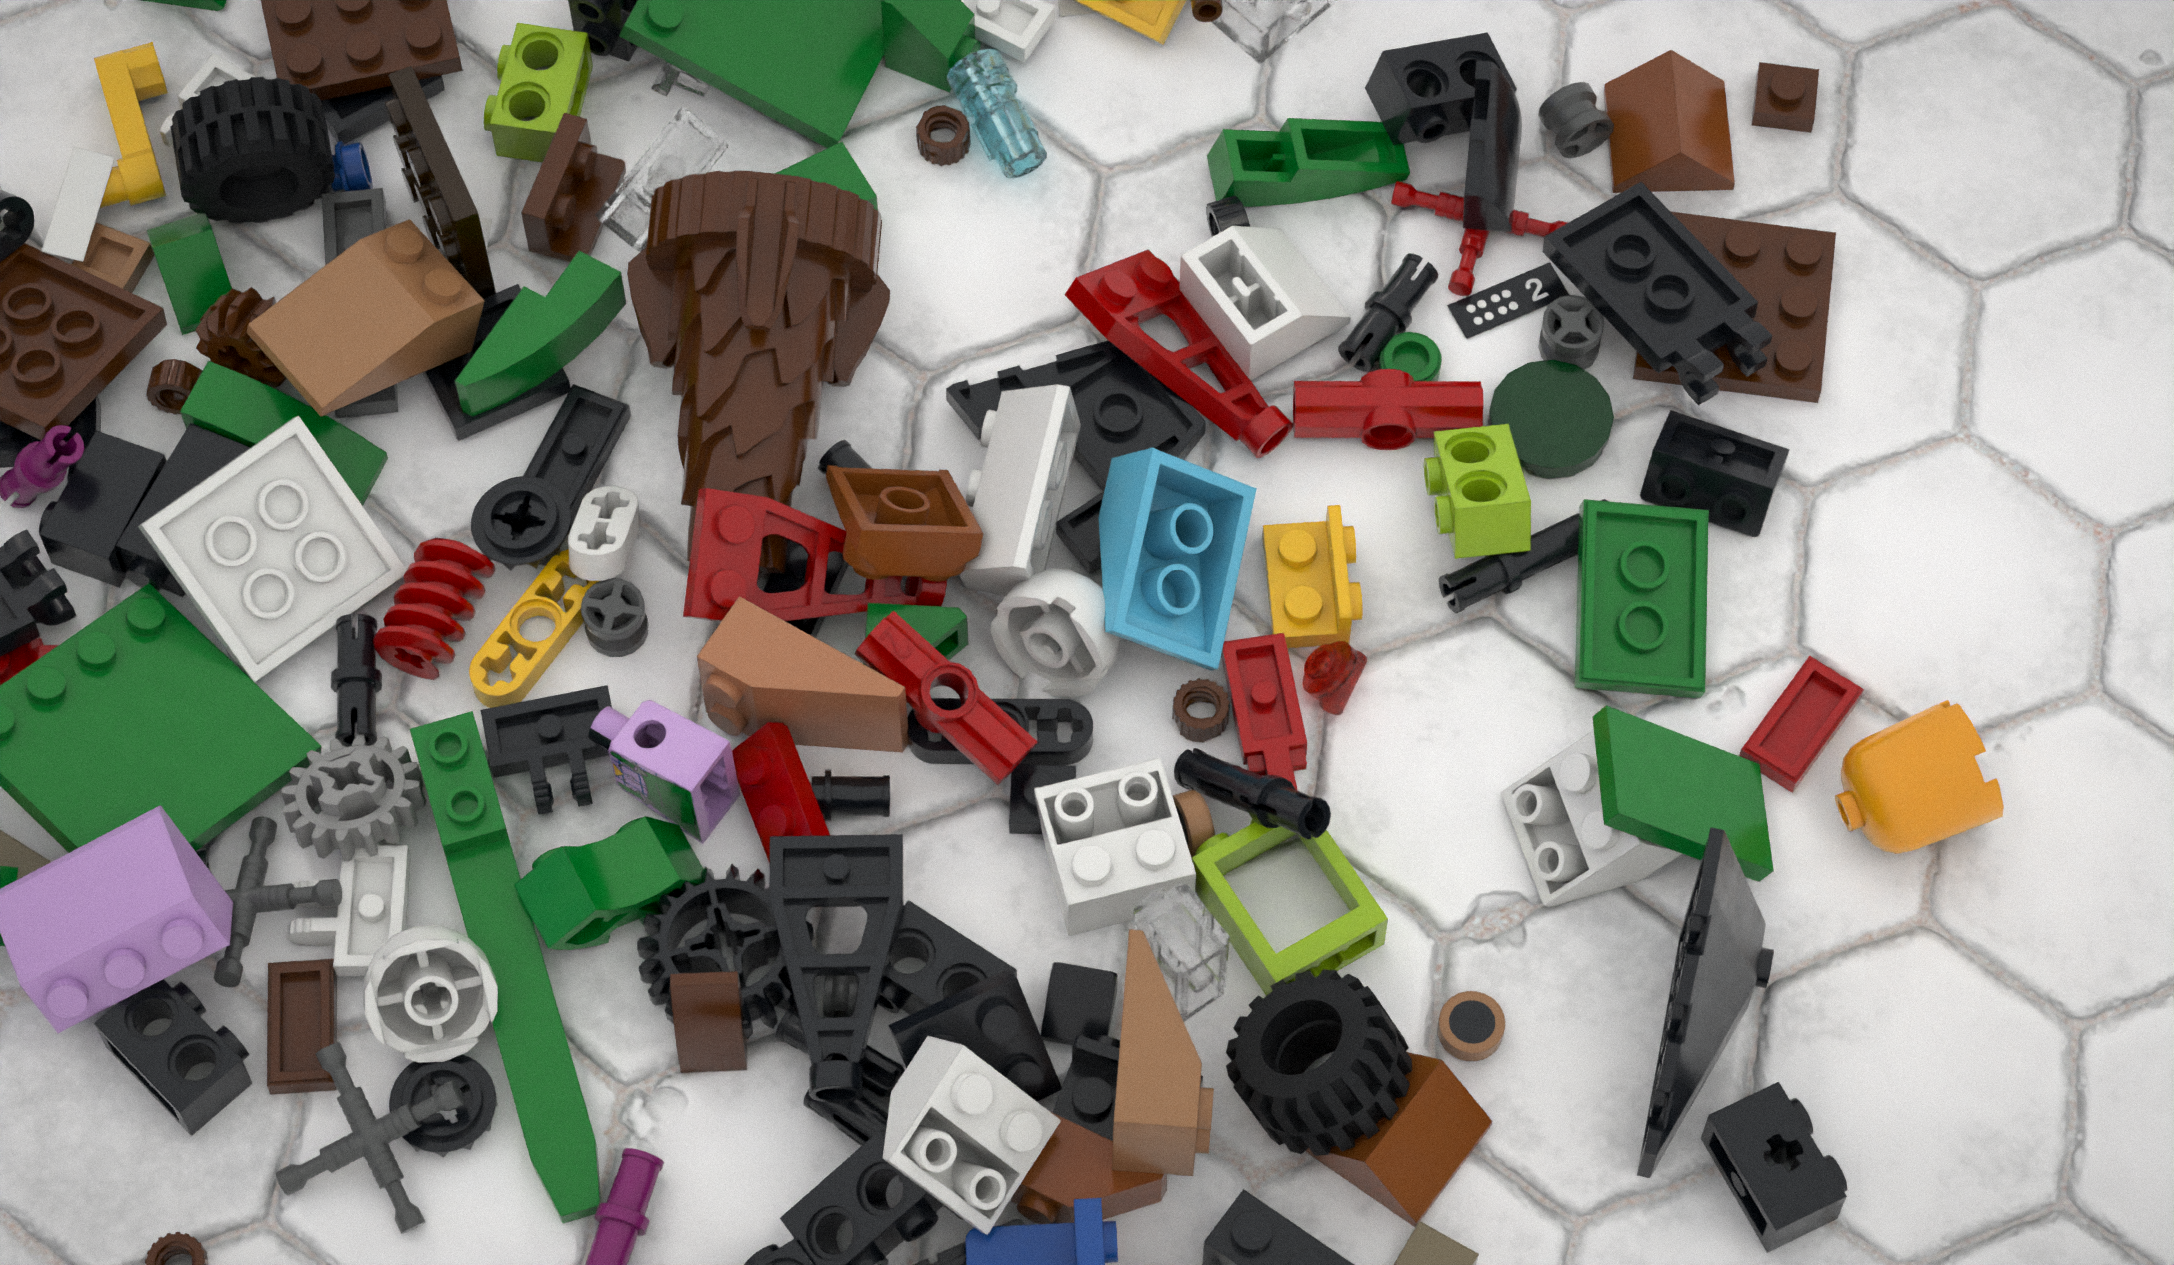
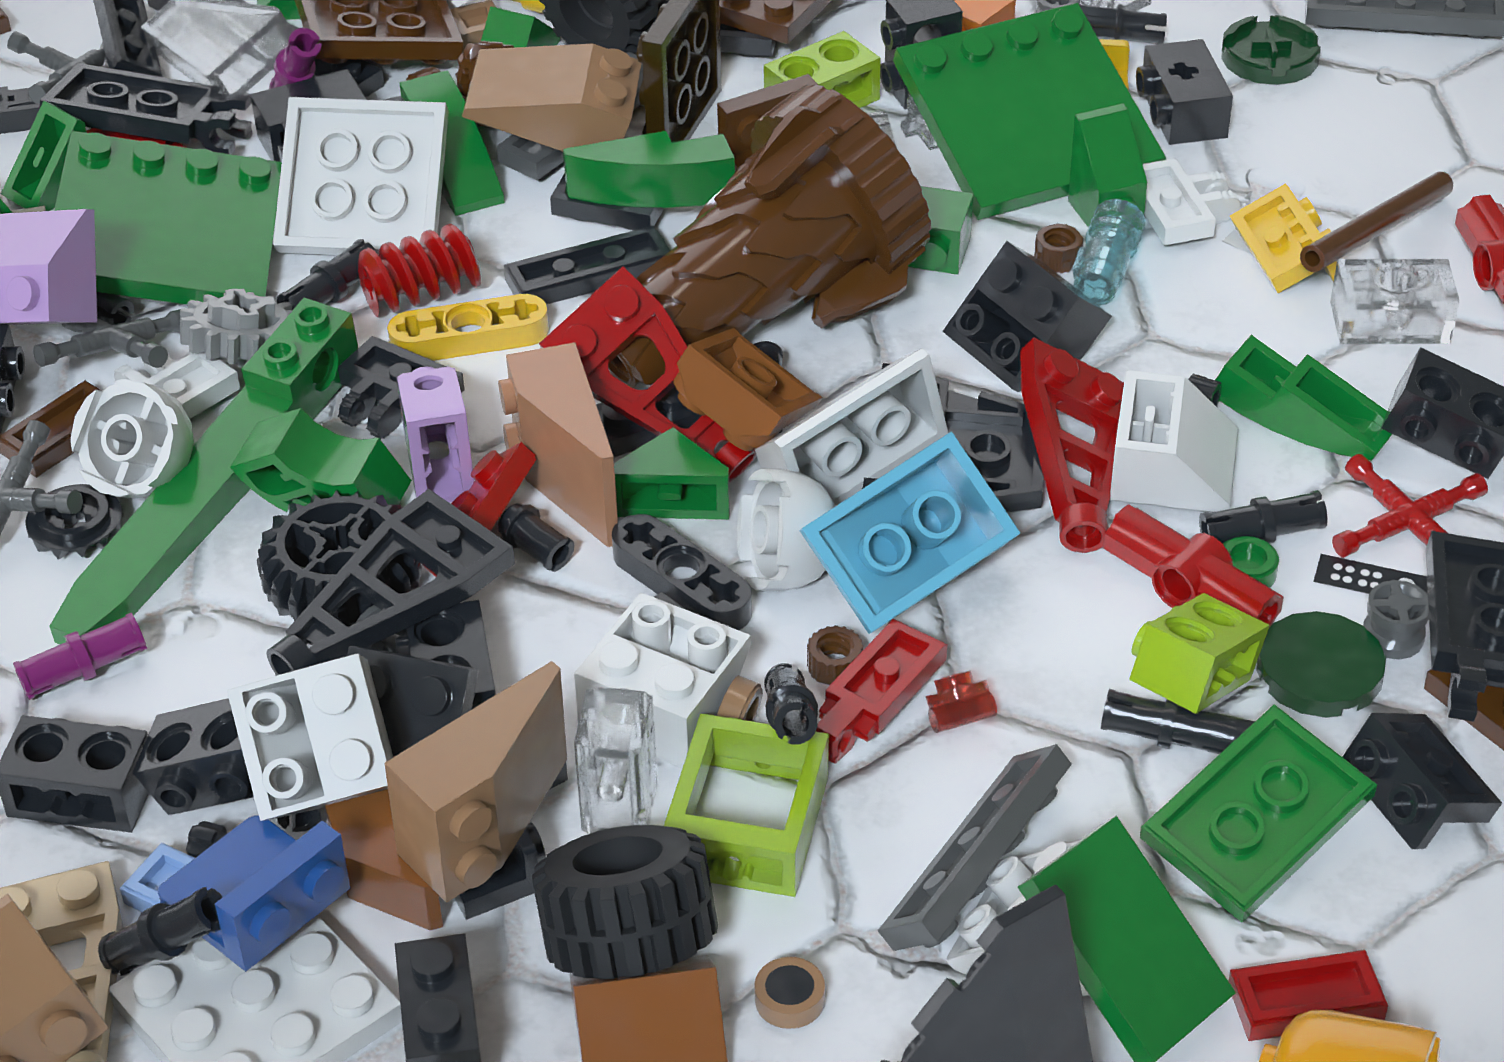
camera: 45 degrees right, 20 degrees down
black gear [471,476,572,571] -> none
white beam [568,486,639,581] -> none
dark grey wheel [581,578,649,657] -> none
reddish brown slope [670,971,747,1073] -> none
red piece [854,611,1038,785] -> none
yellow bracket [1262,505,1363,648] -> none
black slope [1463,61,1522,232] -> none
none -> dark grey plate [877,744,1072,951]
none -> black slope [942,241,1112,392]

